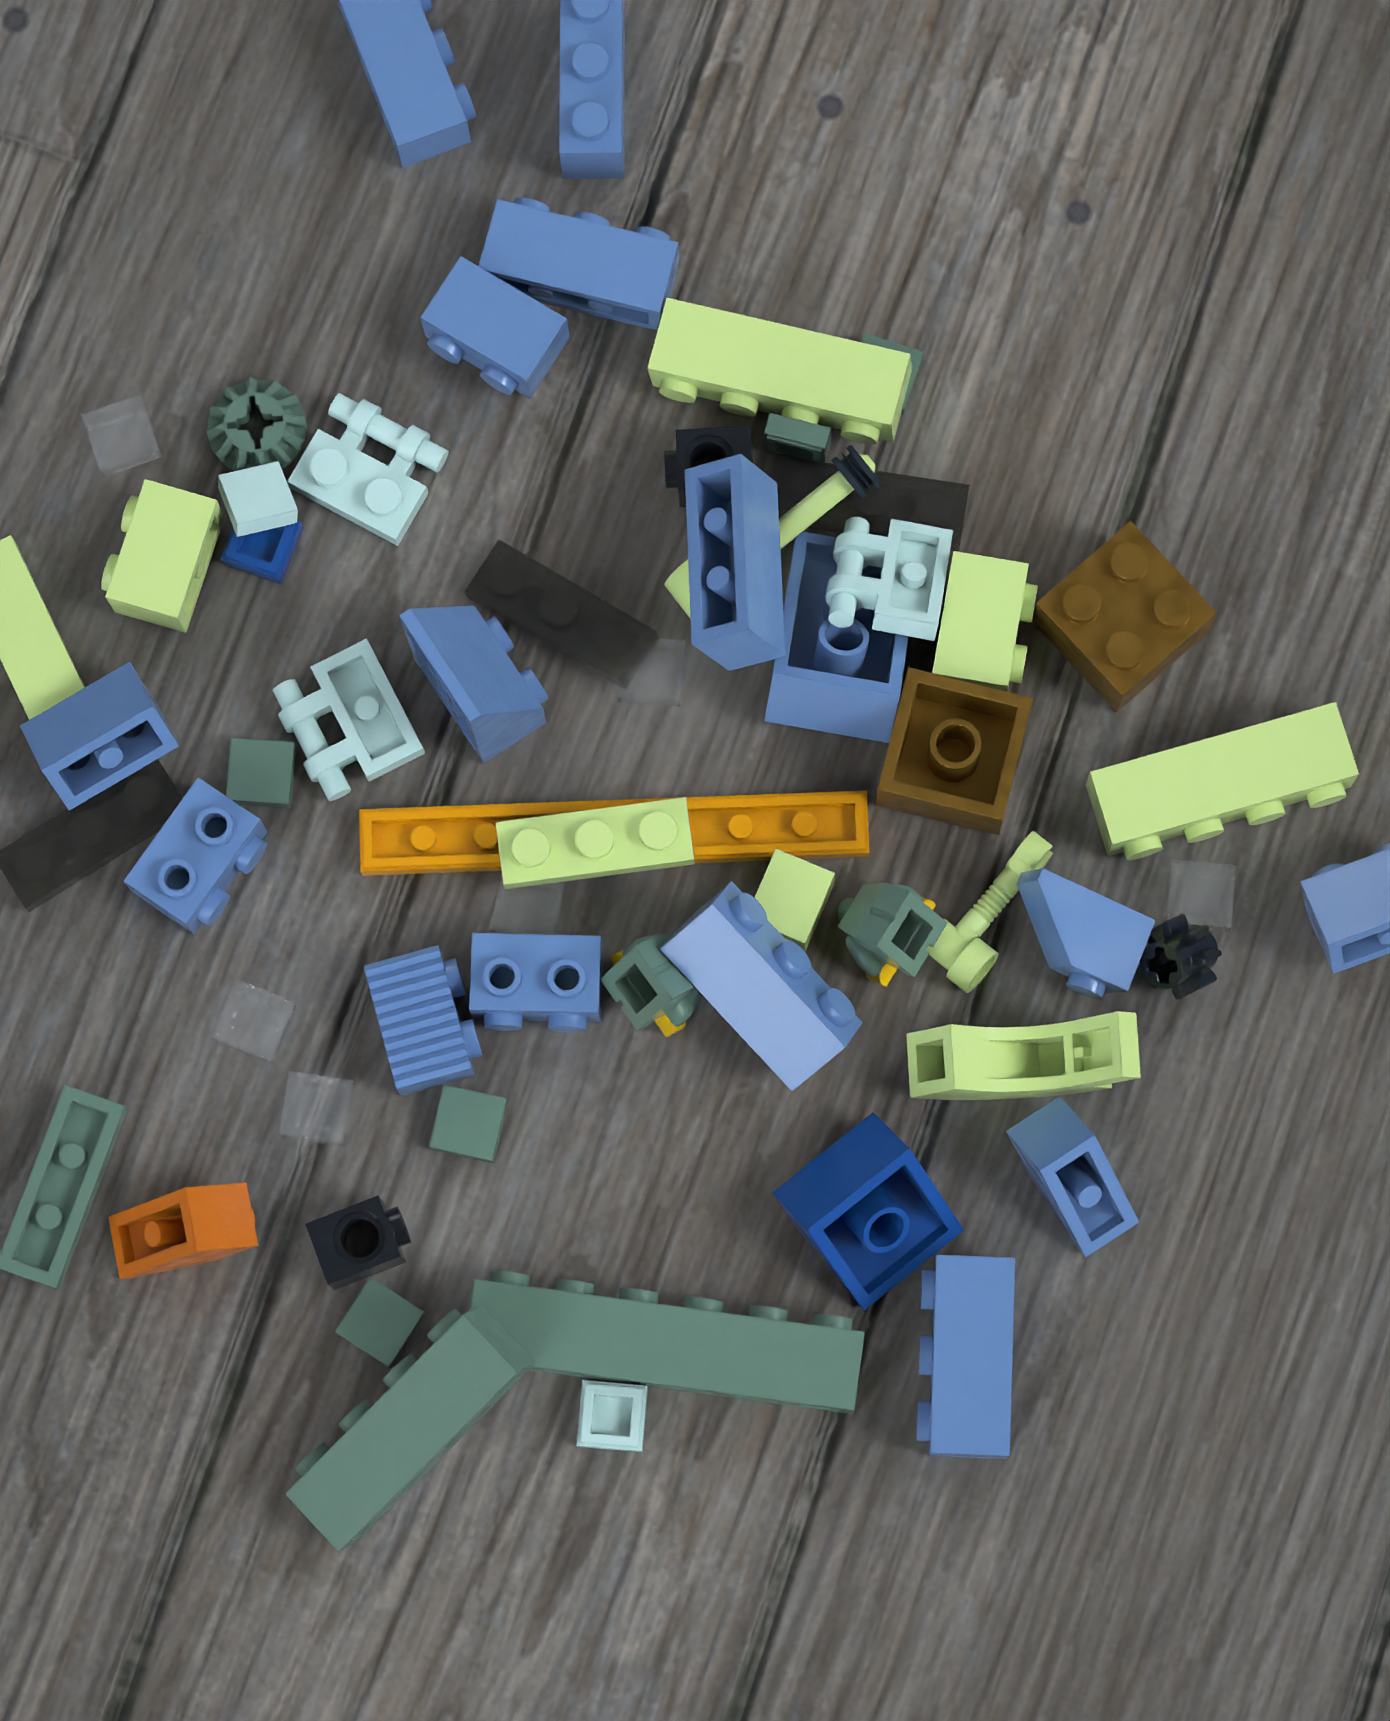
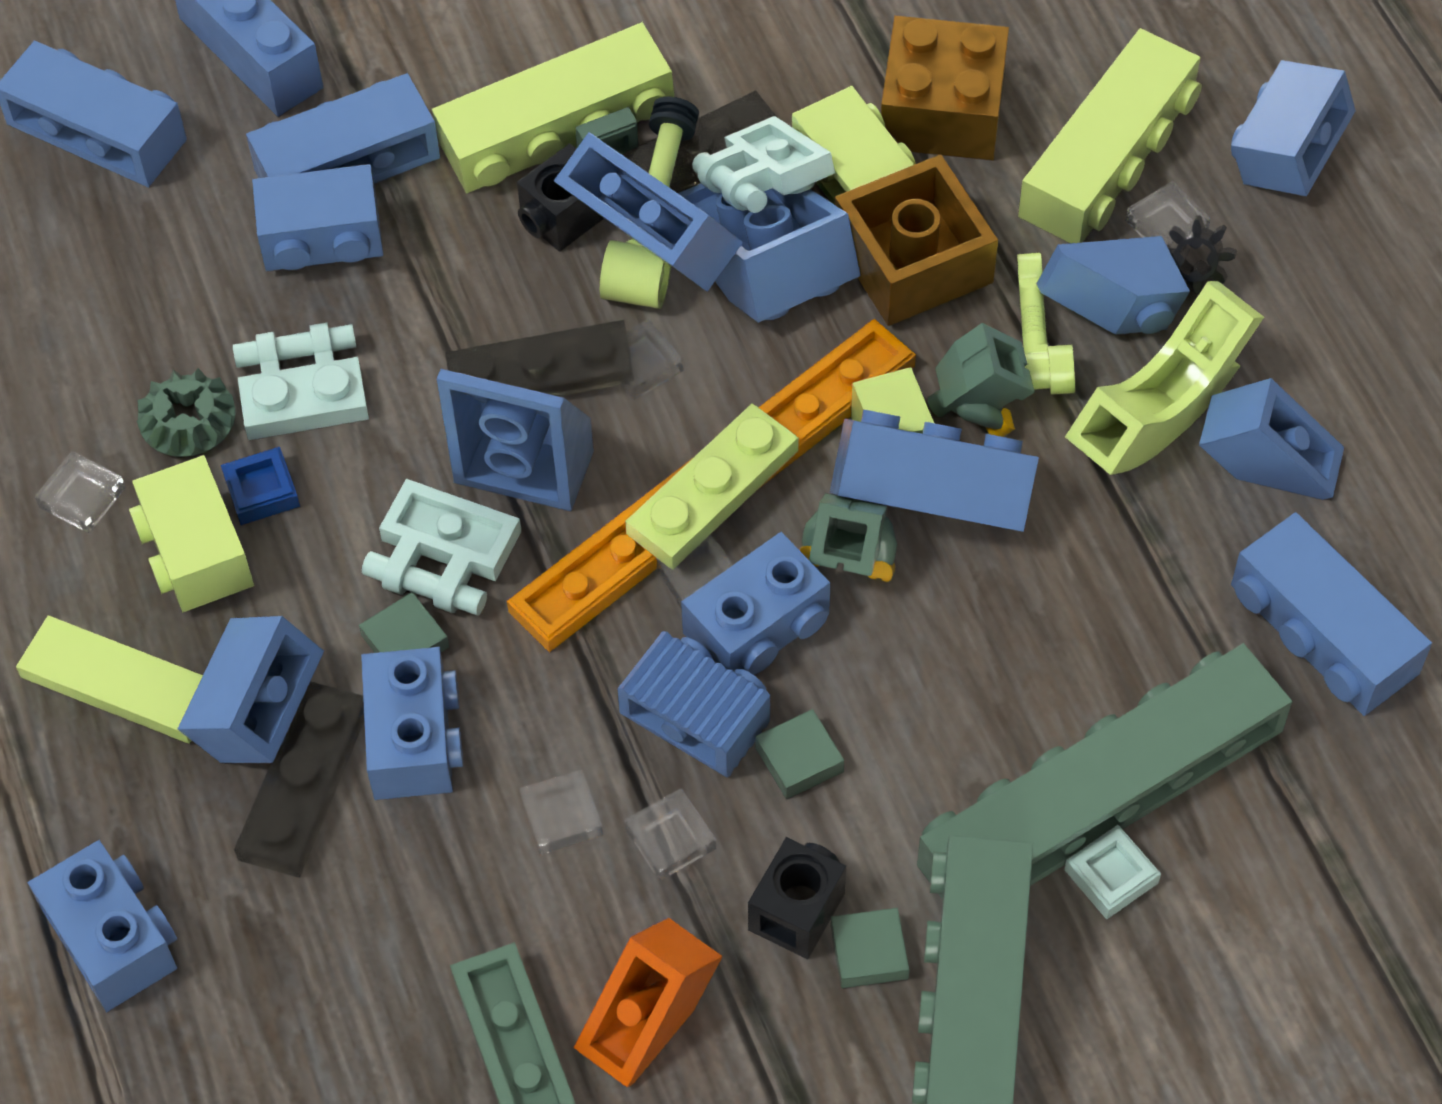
camera: 45 degrees left, 20 degrees down
light aqua tile [218,461,298,537] -> none
blue slope [772,1112,964,1311] -> none

